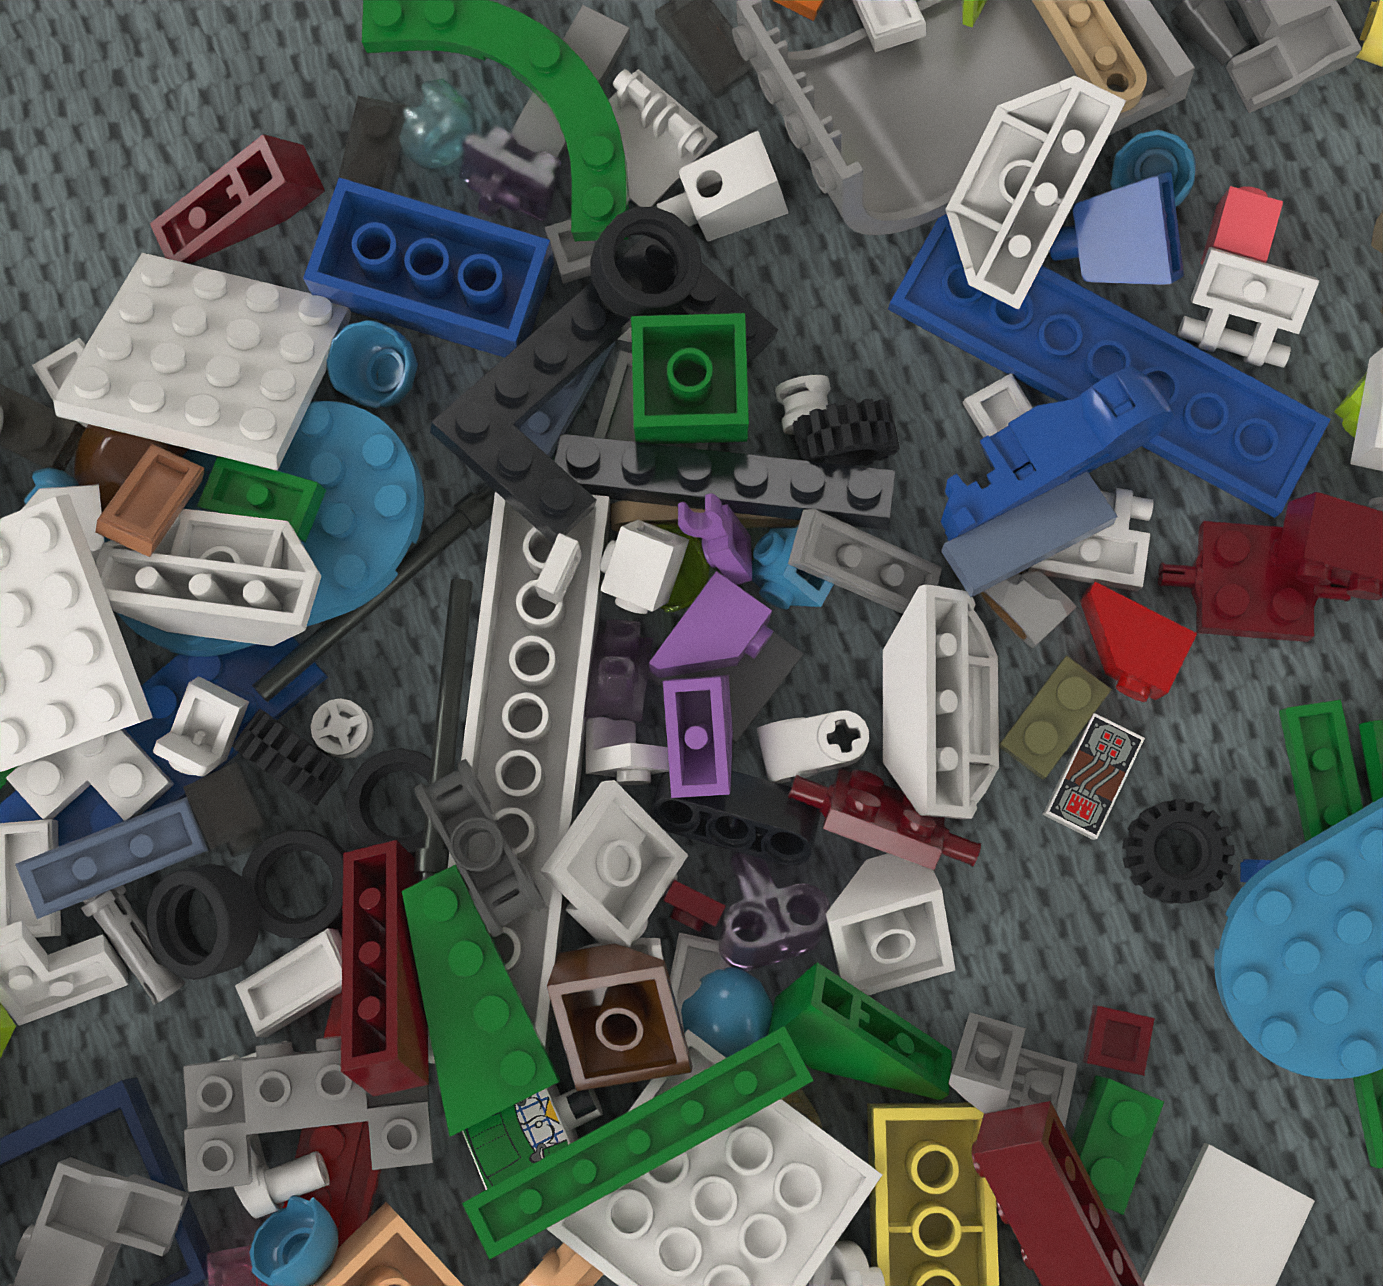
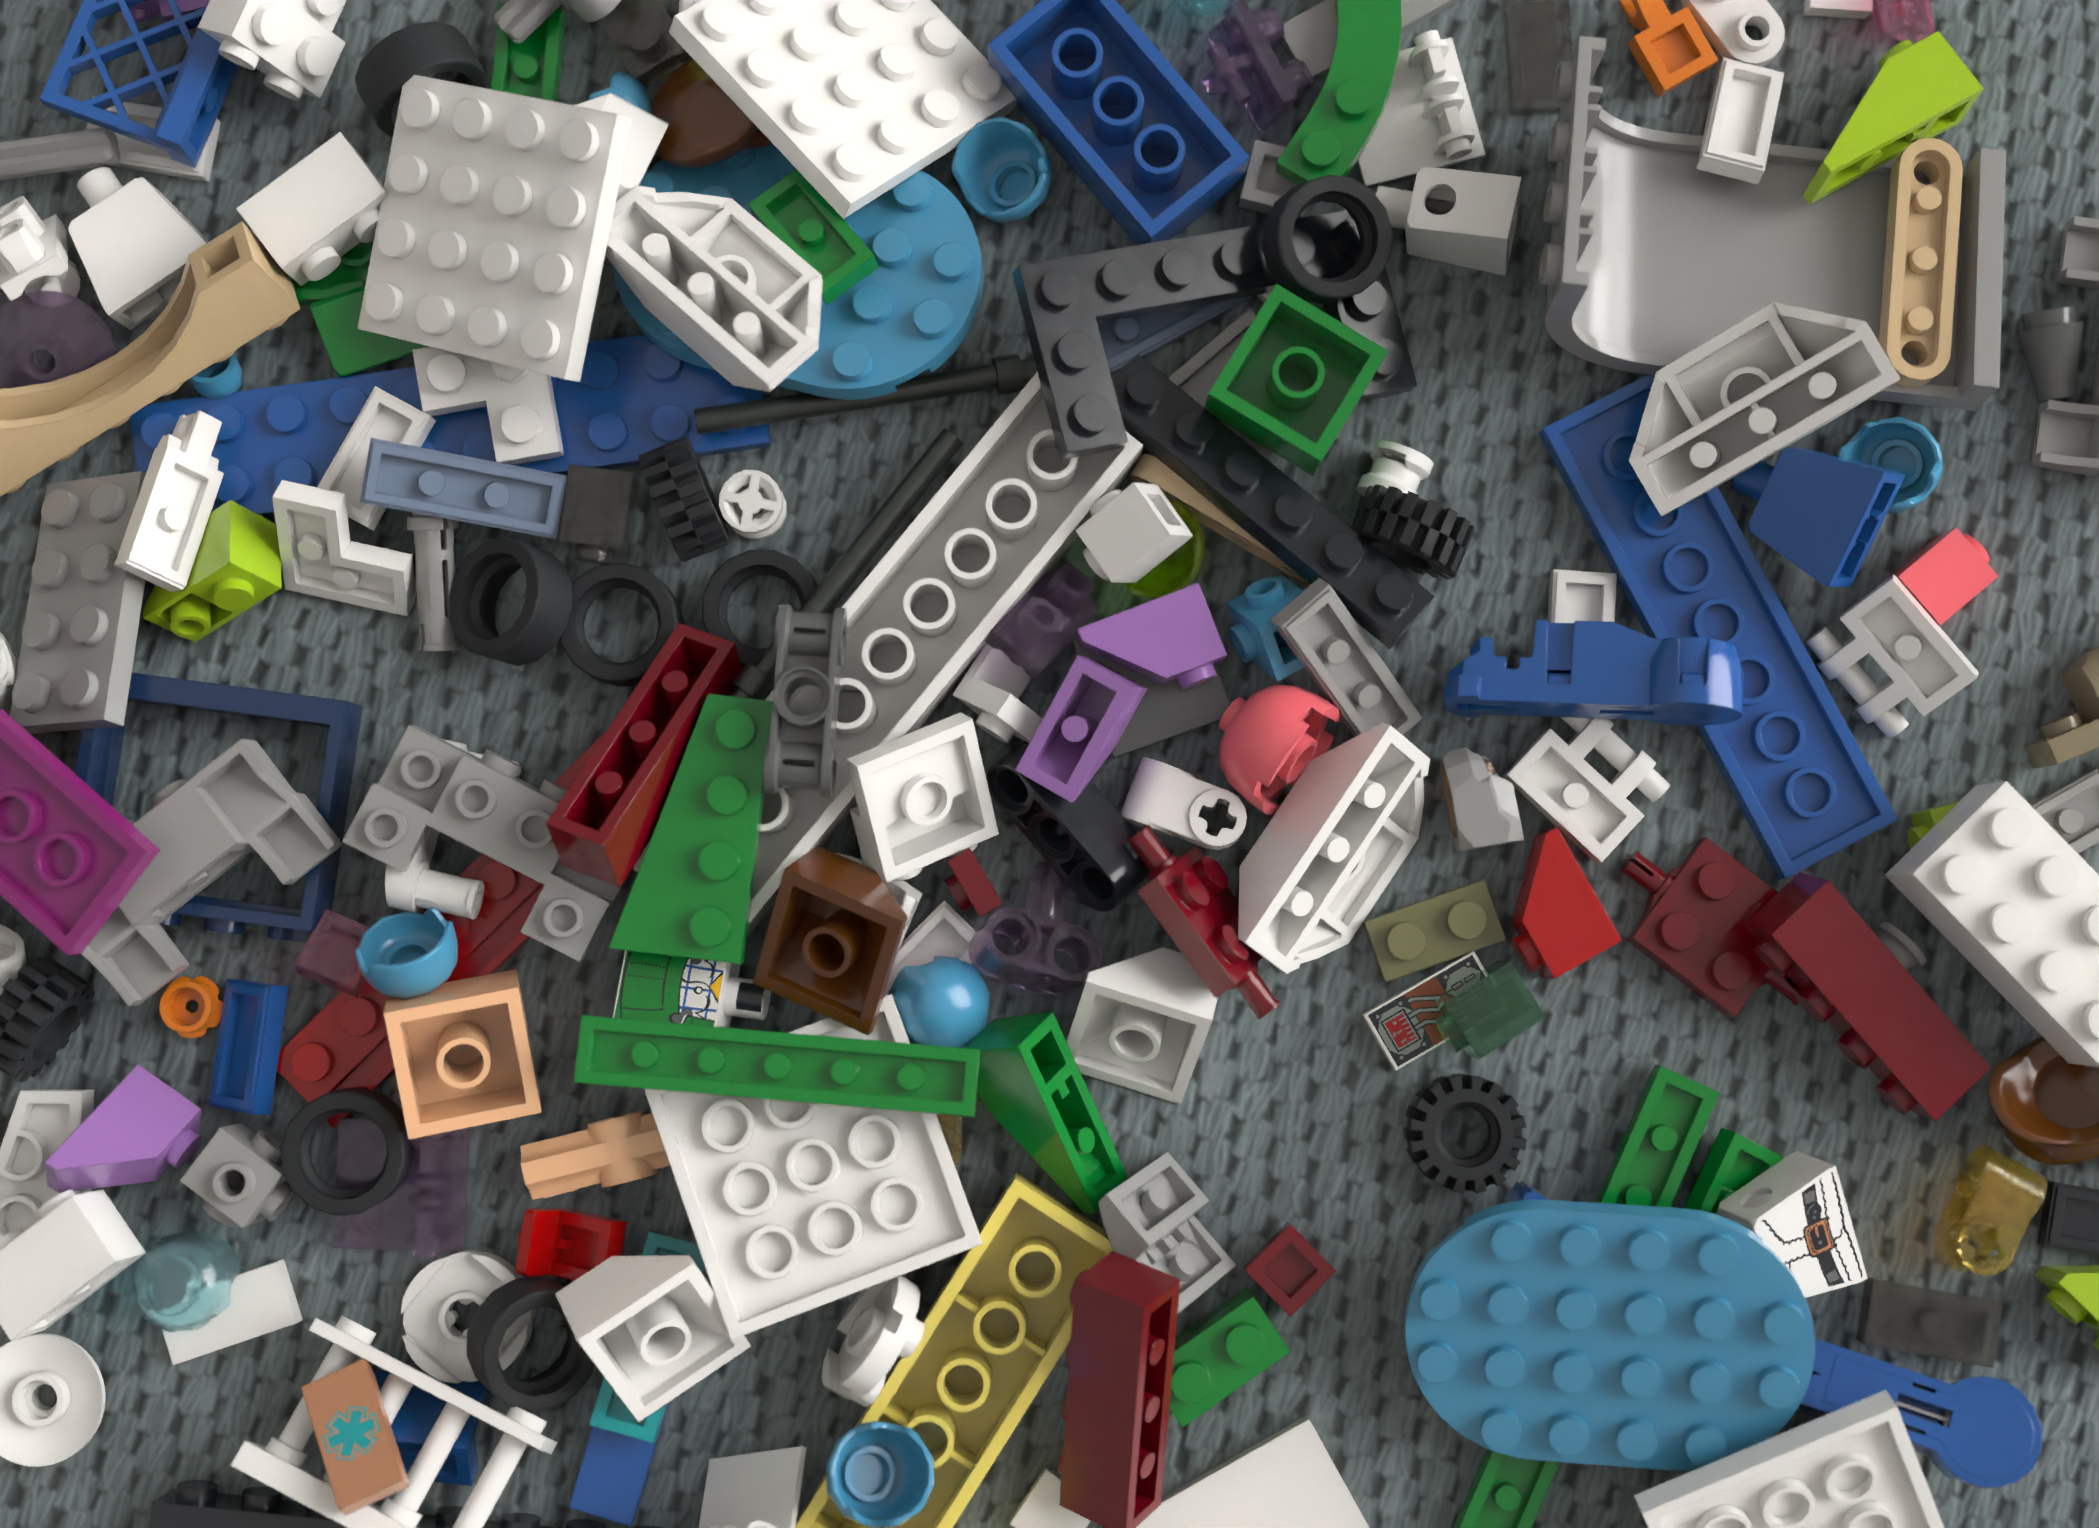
camera: 35 degrees right, 5 degrees up
nougat tile [95,444,205,557] -> none
white bracket [153,676,249,777] -> none
white tile [235,928,342,1037] -> none
white tile [535,533,582,604] -> none
medium lavender plate [678,493,752,585] -> none
sand blue tile [941,471,1118,598] -> none
none -> coral cylinder [1219,684,1341,815]
none -> clear green brick [1434,960,1546,1059]

